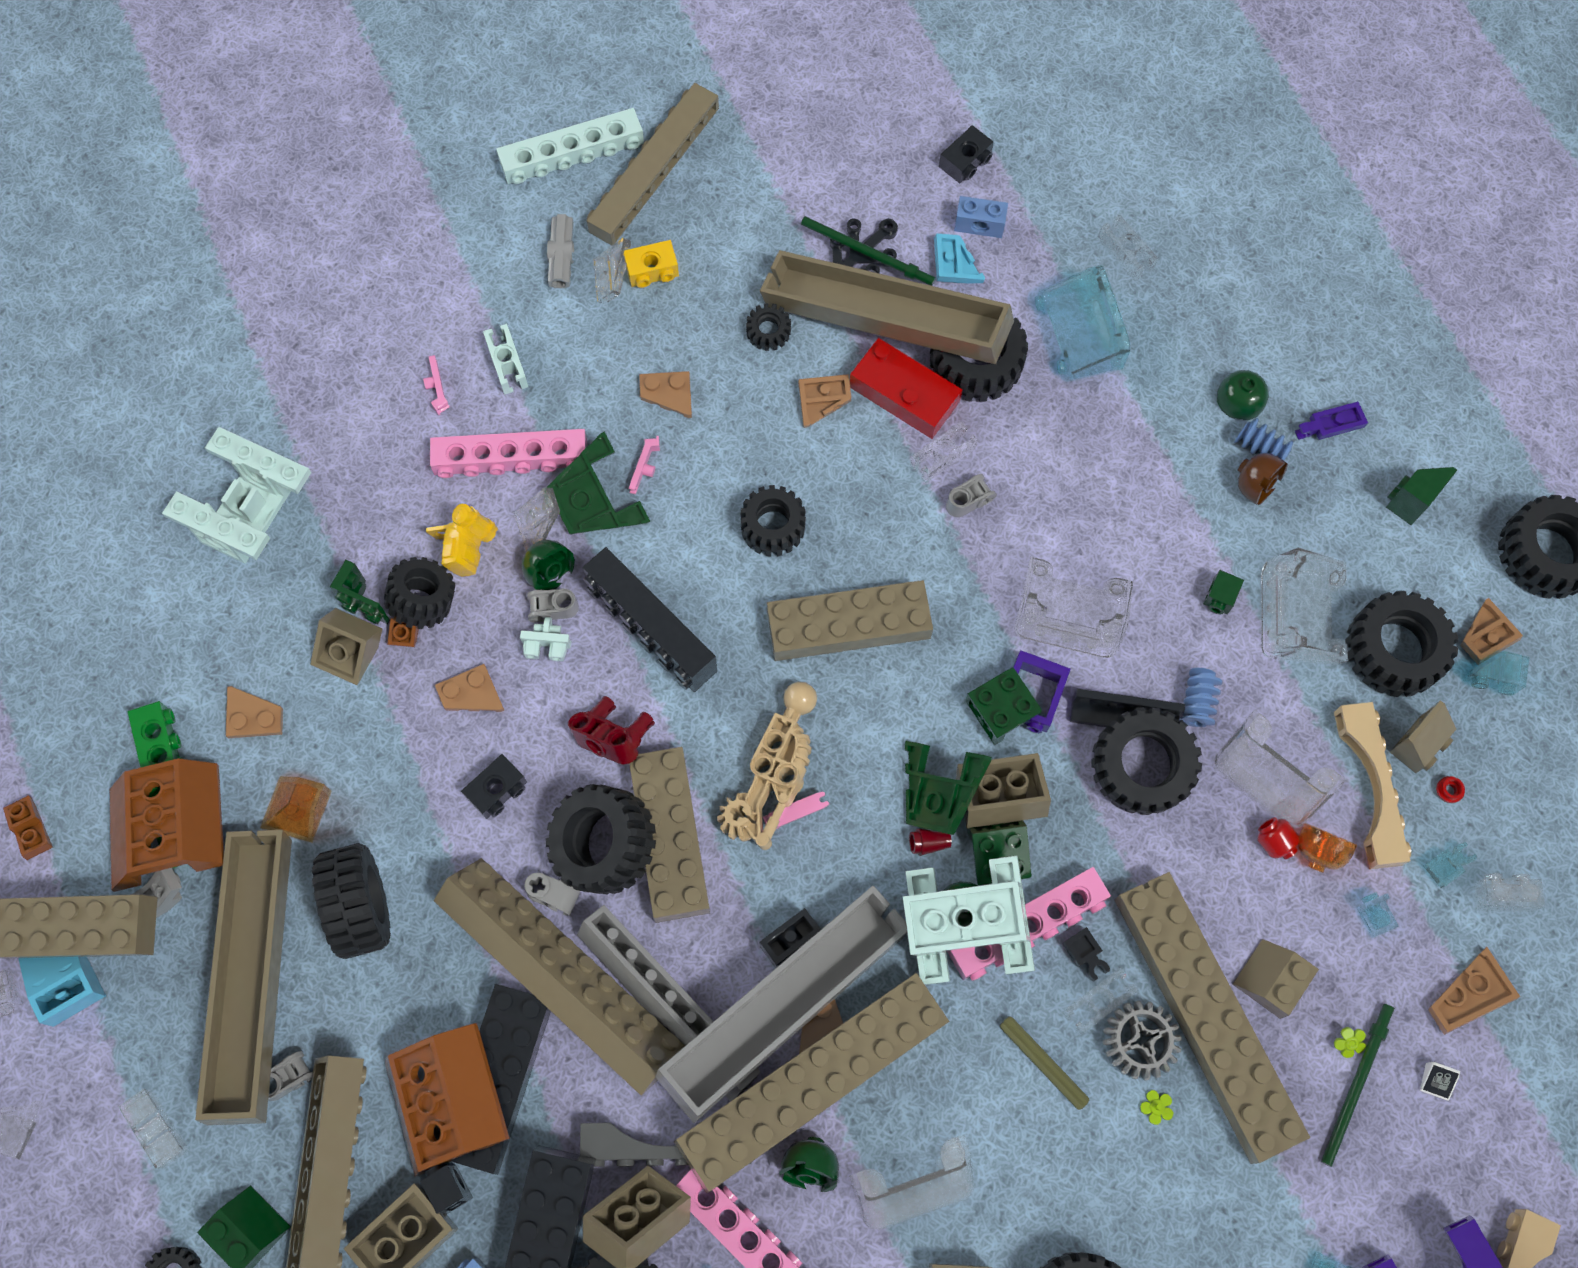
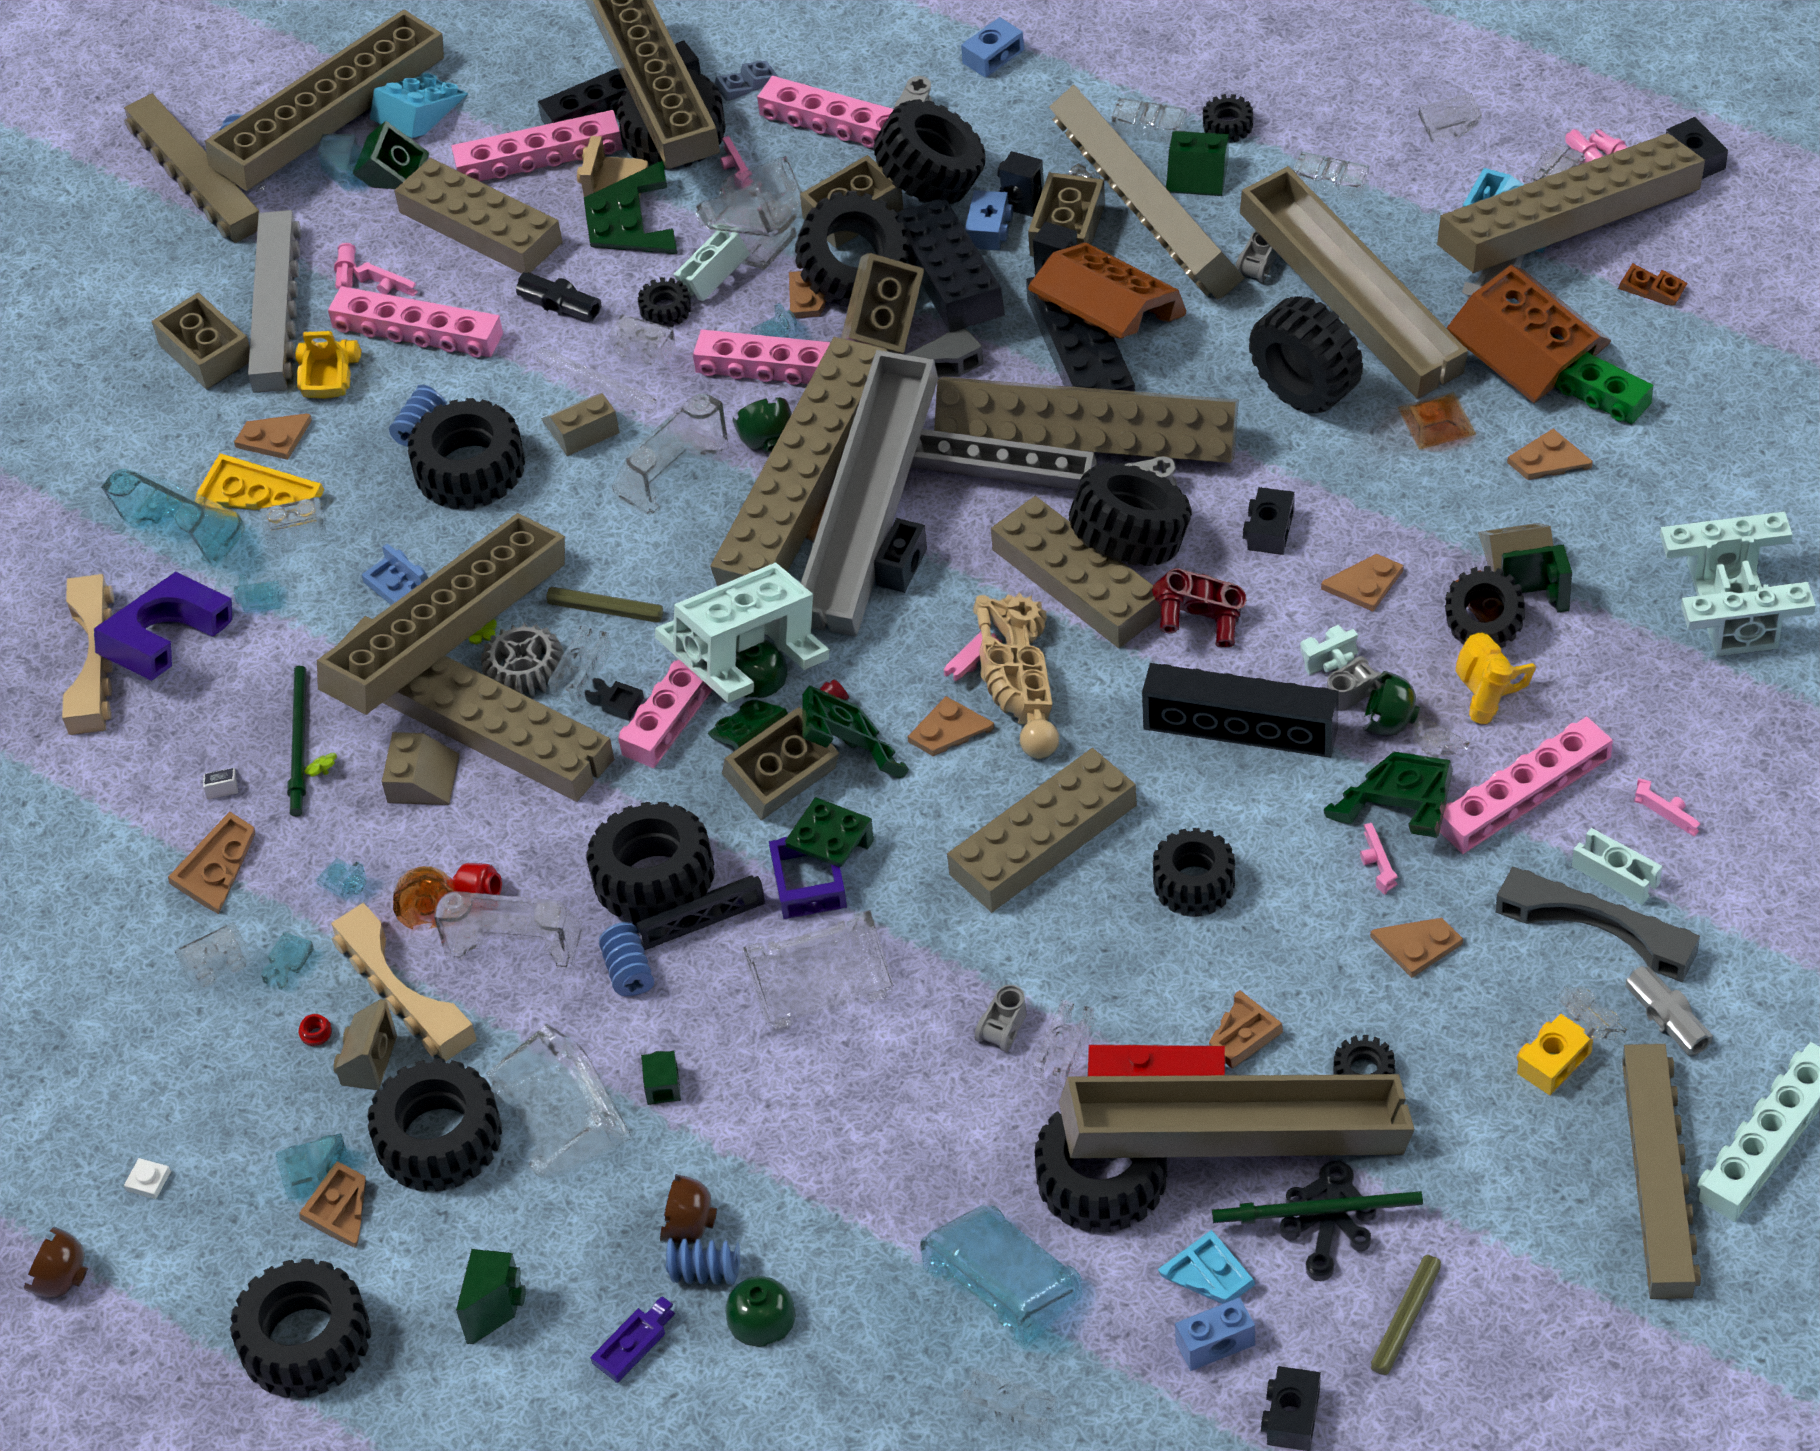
camera: 155 degrees right, 20 degrees down
none -> dark tan brick [317,513,565,715]
none -> medium blue bracket [362,544,428,605]
none -> medium nougat wing [908,696,994,756]
none -> olive axle [1371,1254,1441,1375]
none -> dark grey arch [1495,866,1700,983]

